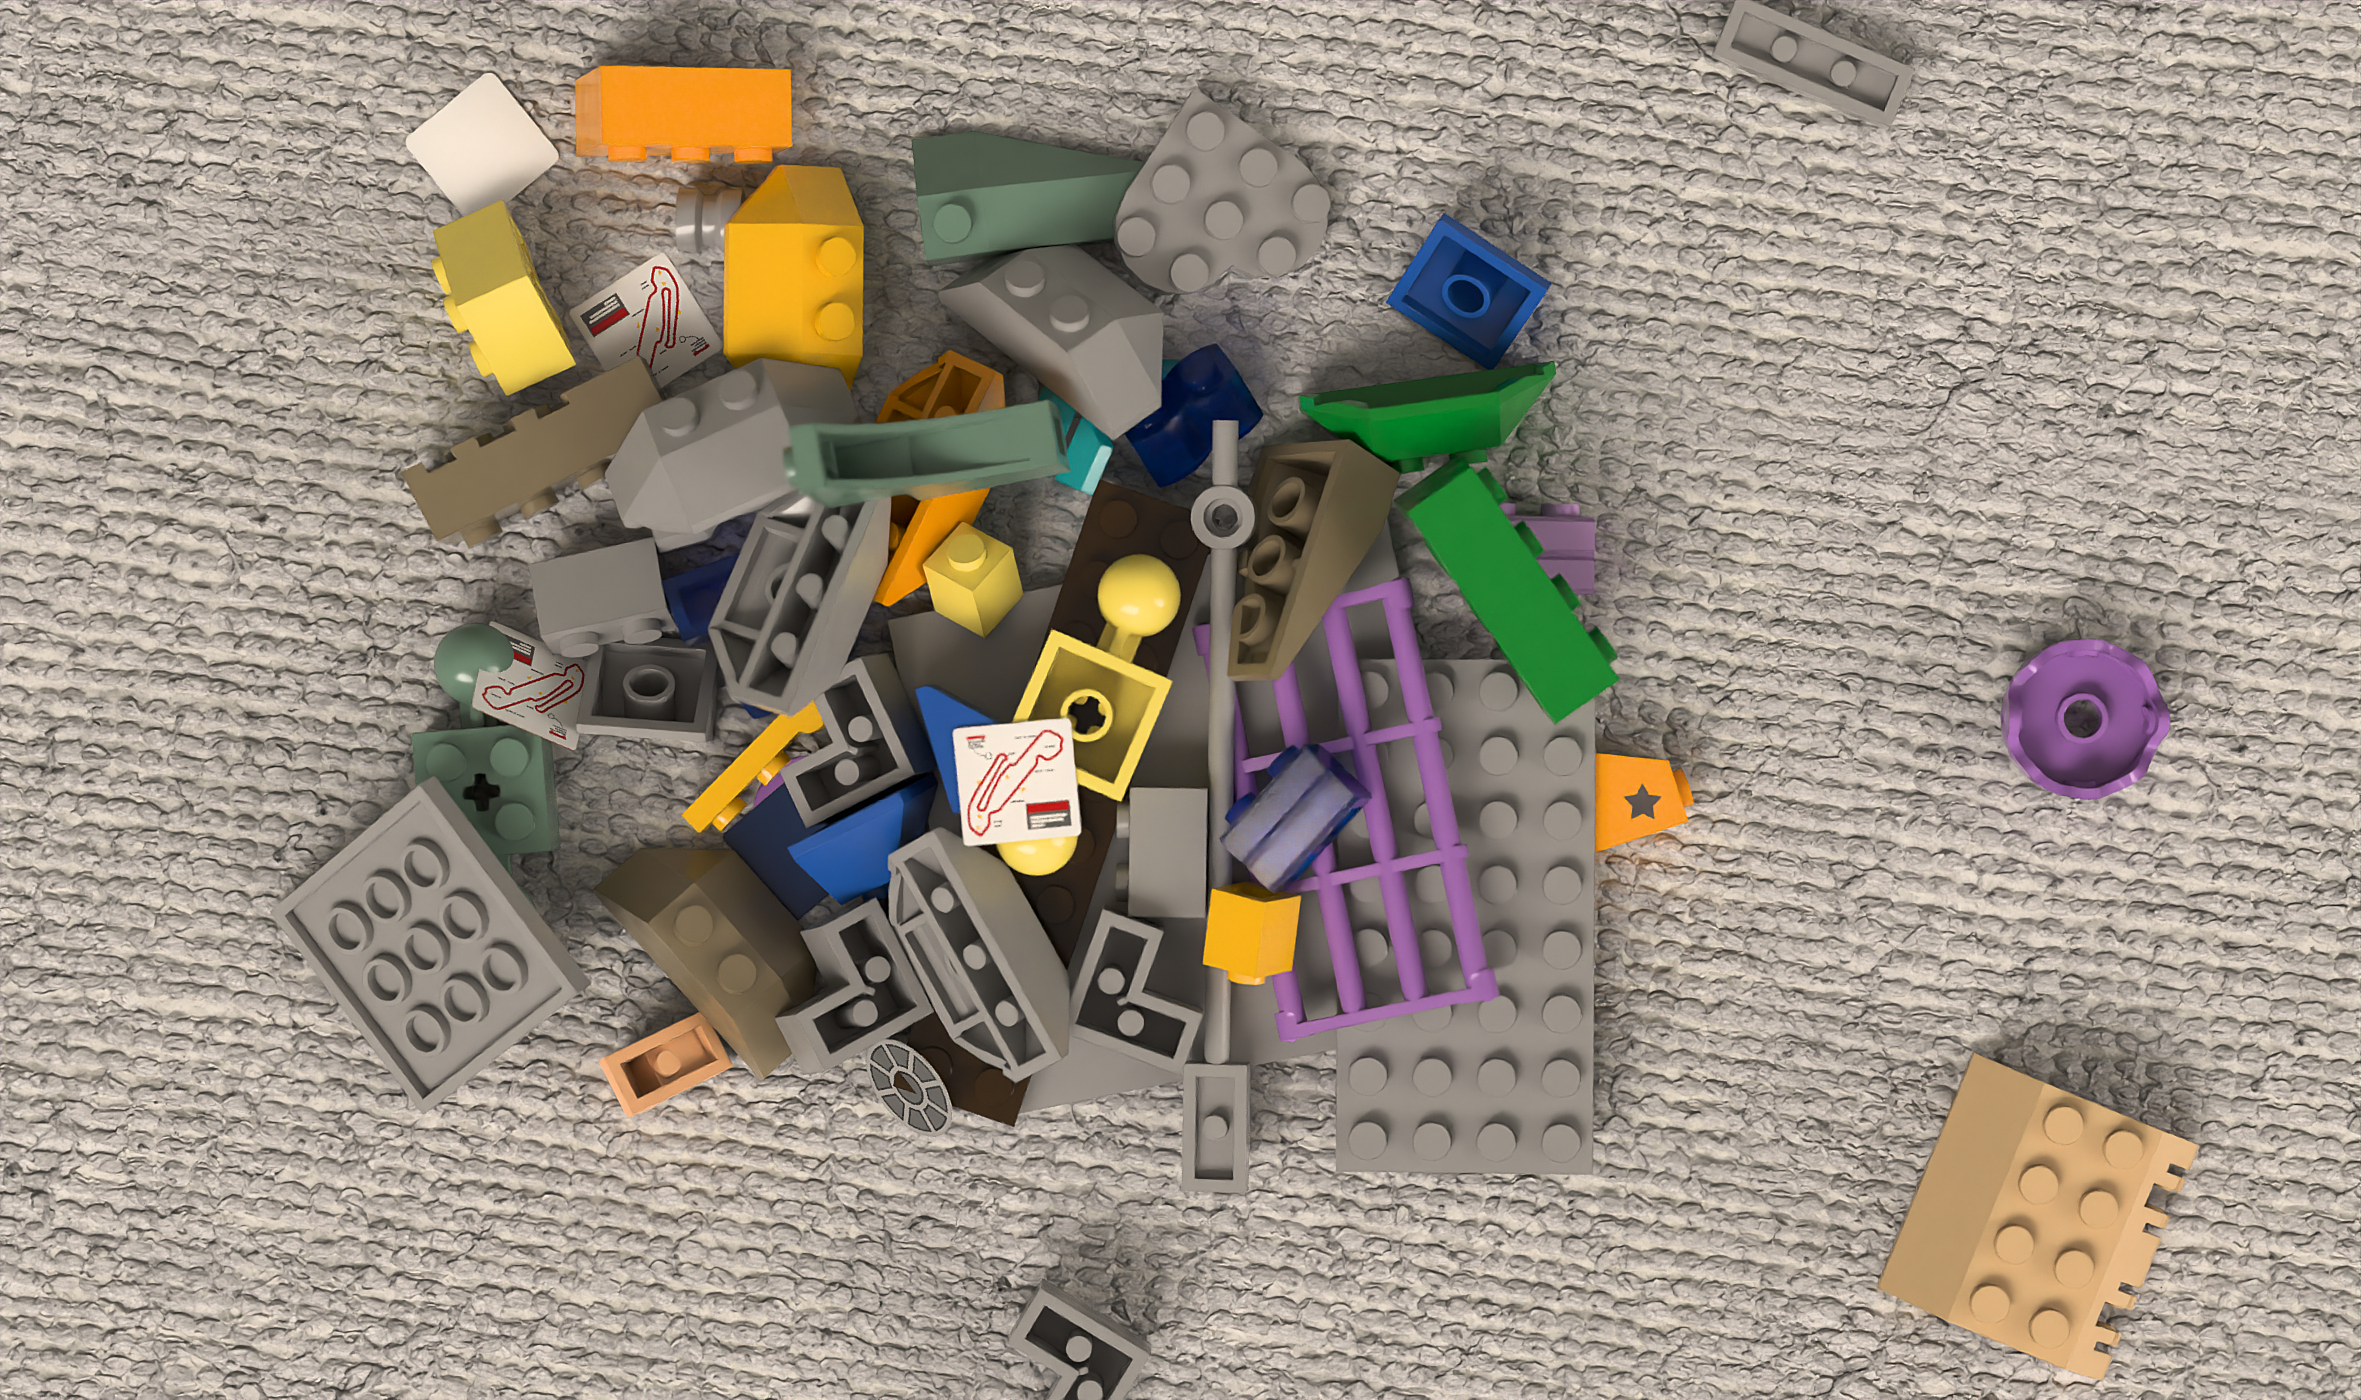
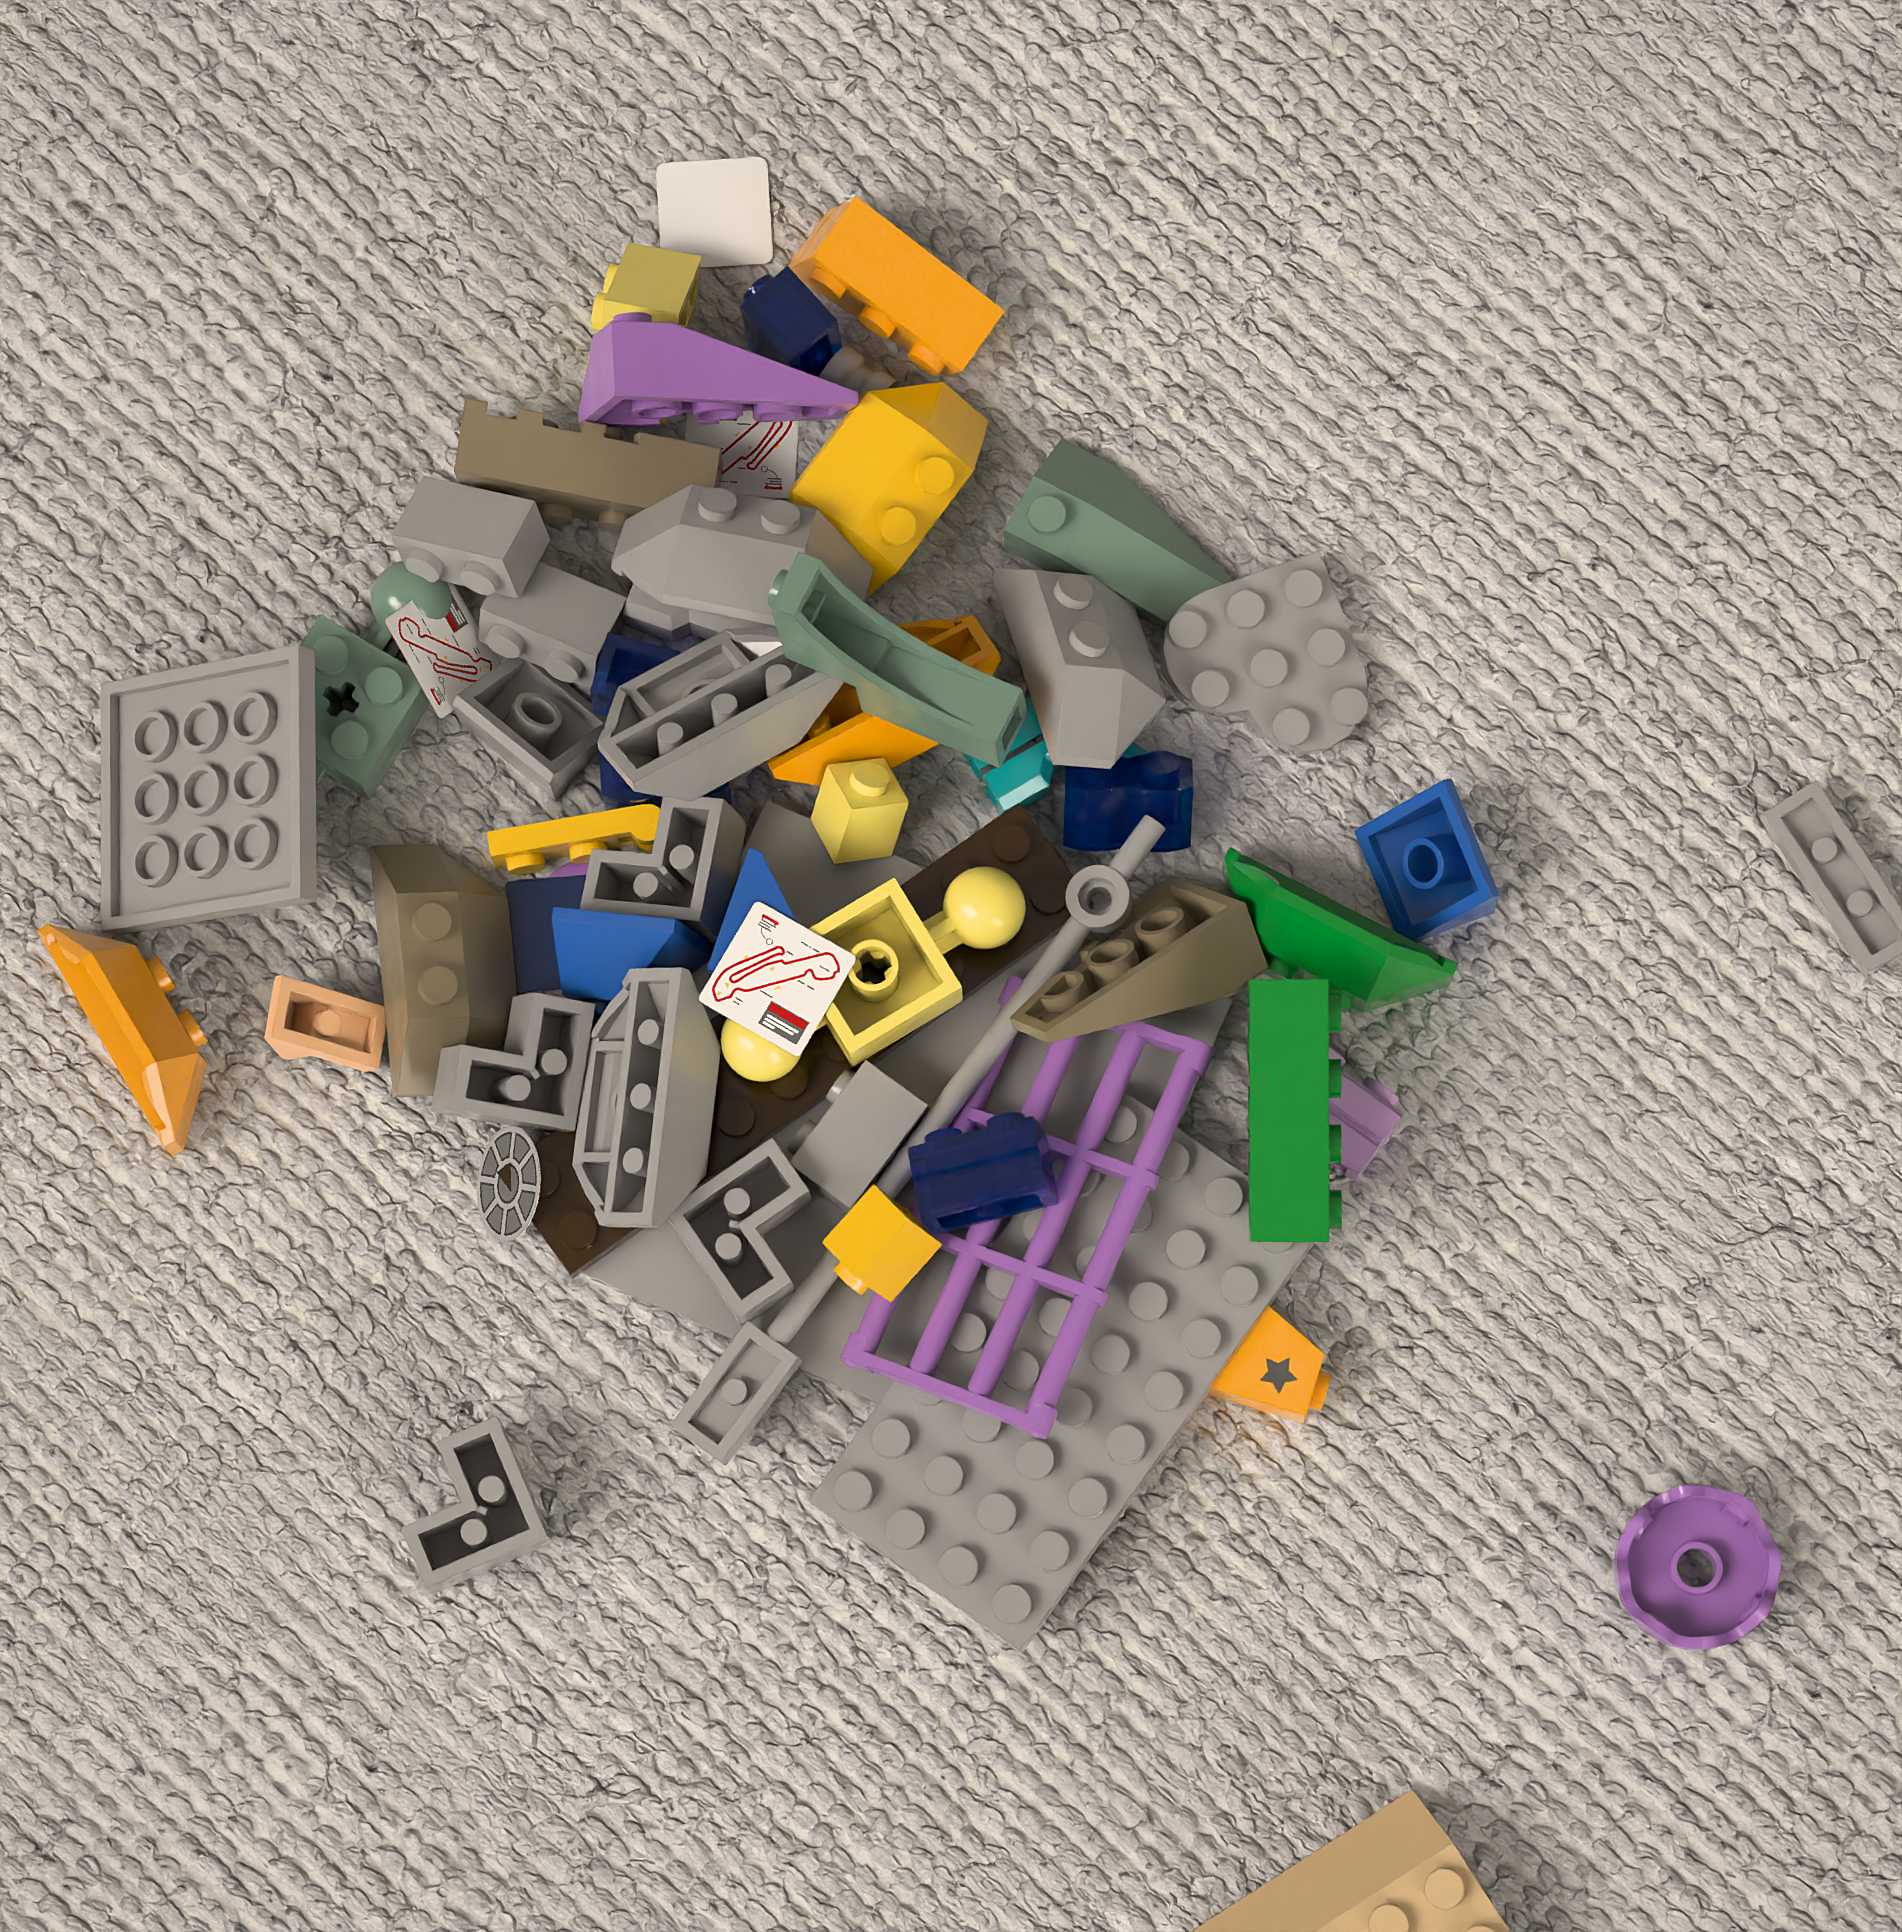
camera: 40 degrees right, 10 degrees down
none -> light orange wedge [36,924,208,1156]
none -> light grey brick [391,476,550,599]
none -> medium lavender wedge [578,312,858,428]
none -> clear blue brick [740,266,842,377]

